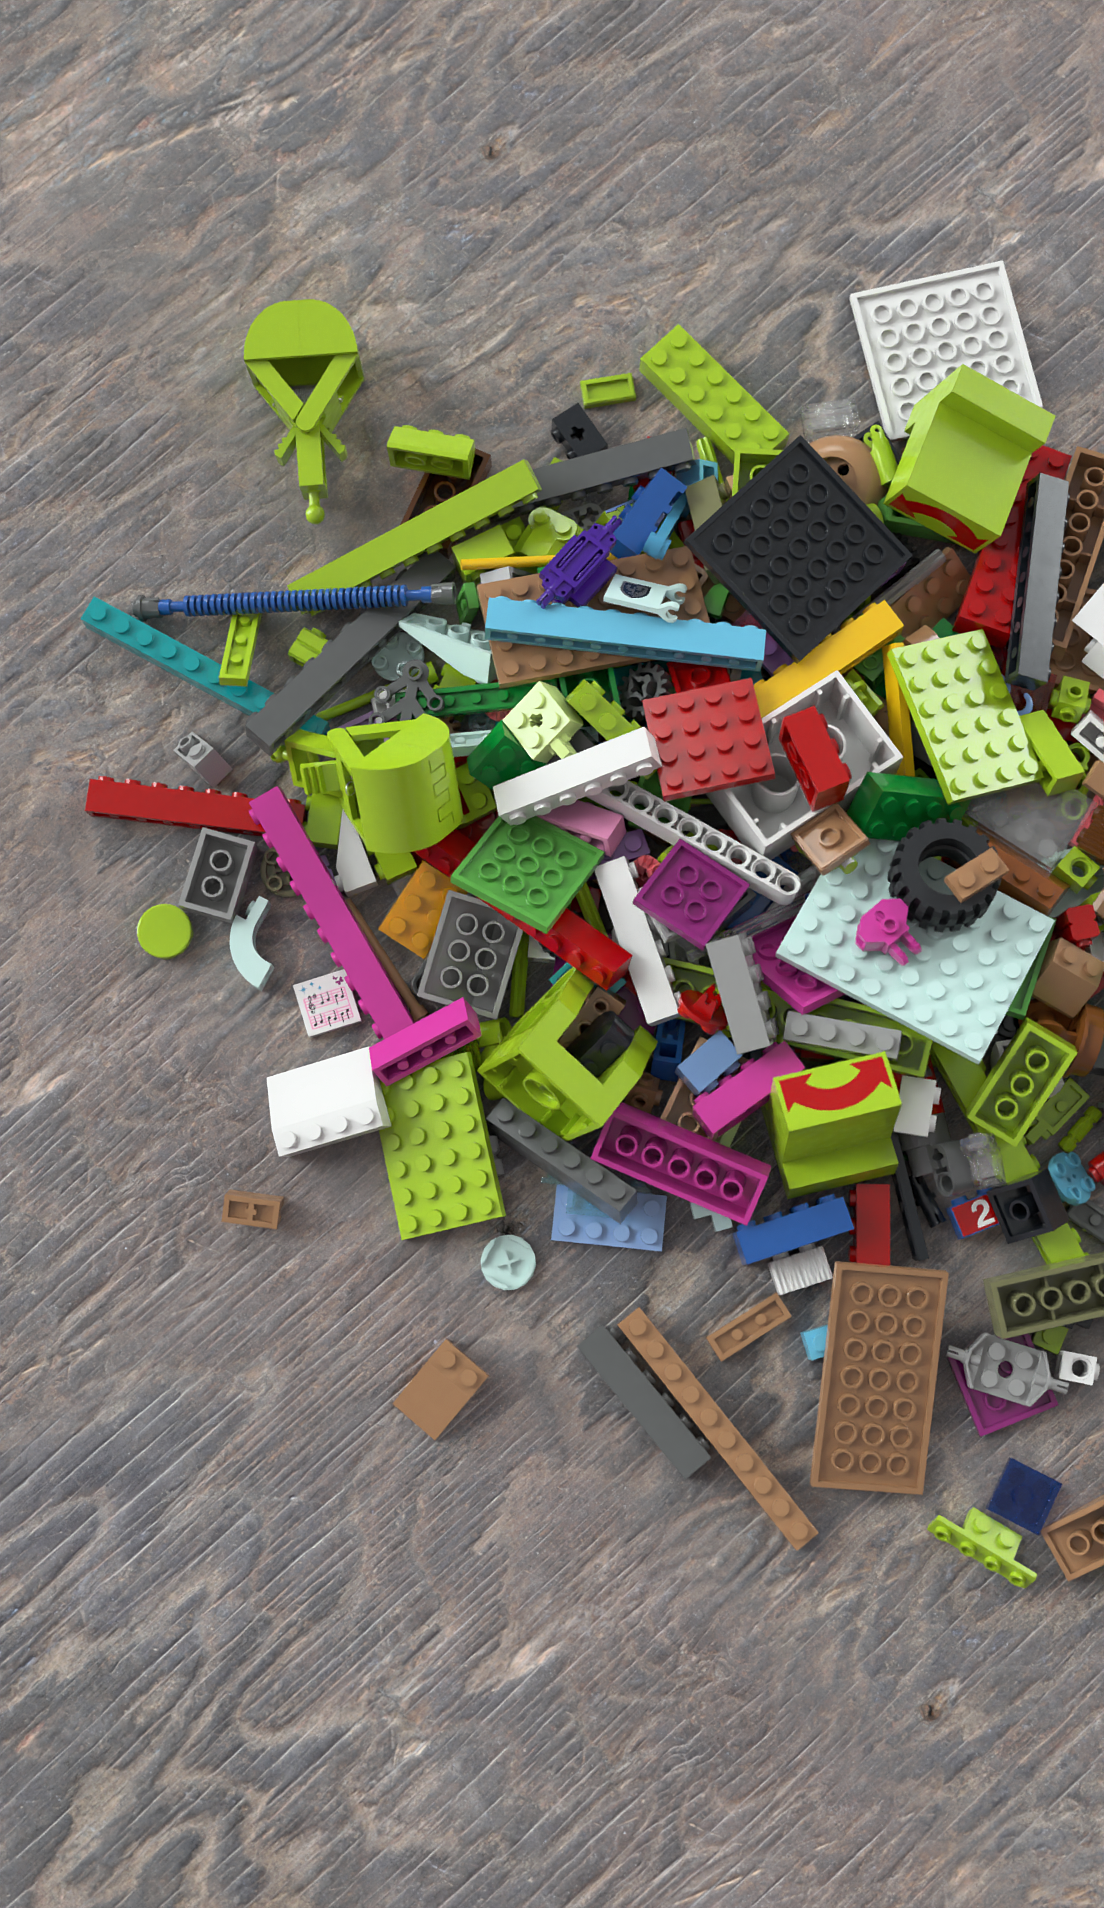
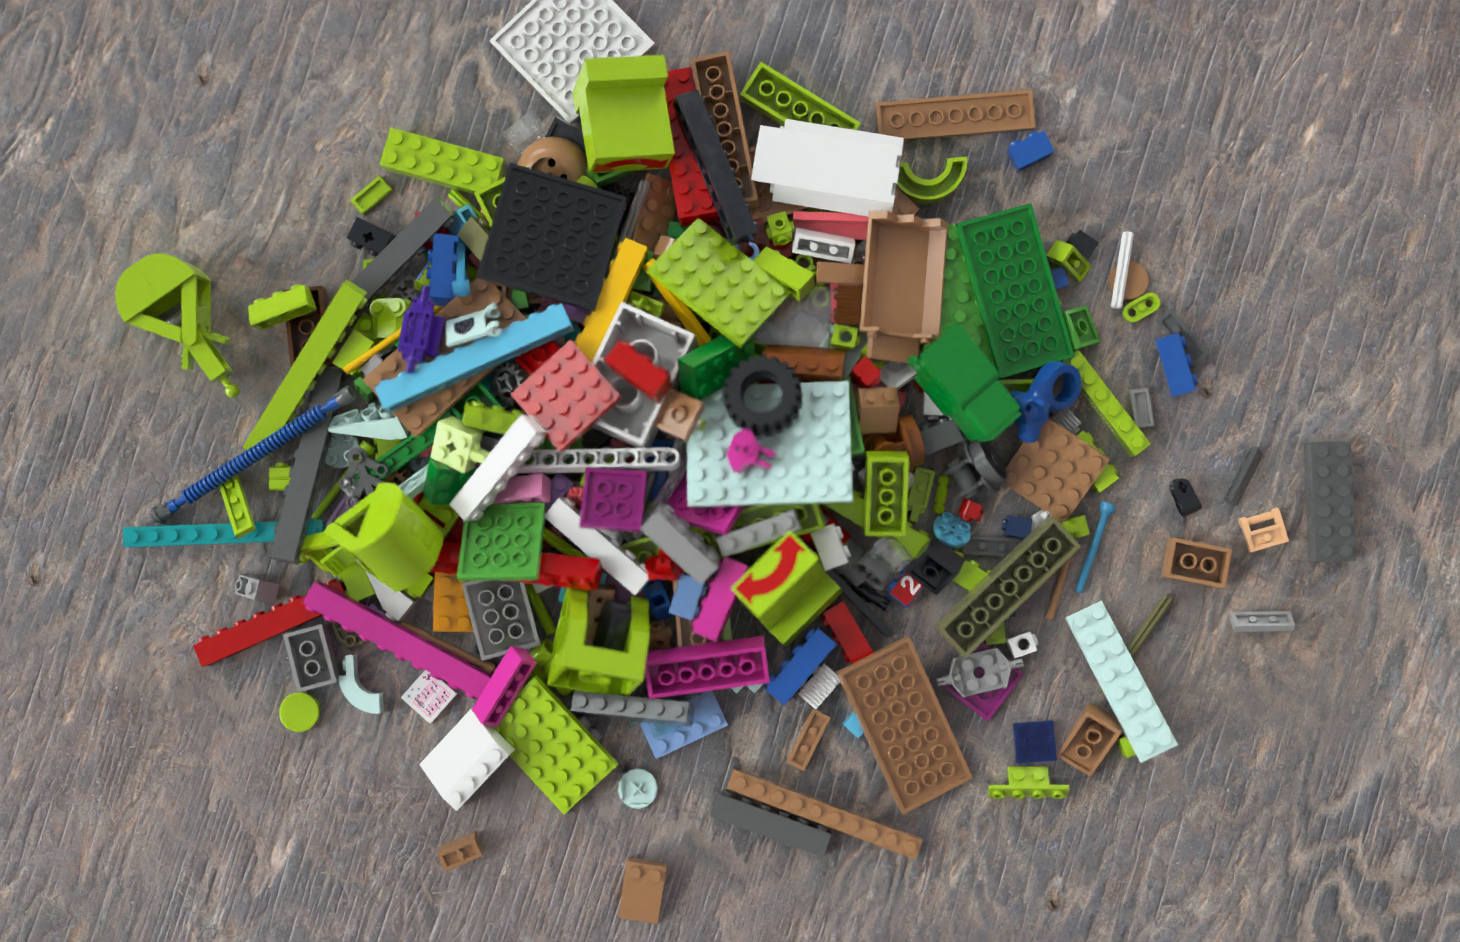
camera: 25 degrees left, 5 degrees up
lime piece [864,425,898,488] -> none
medium nougat plate [944,848,1009,903] -> none

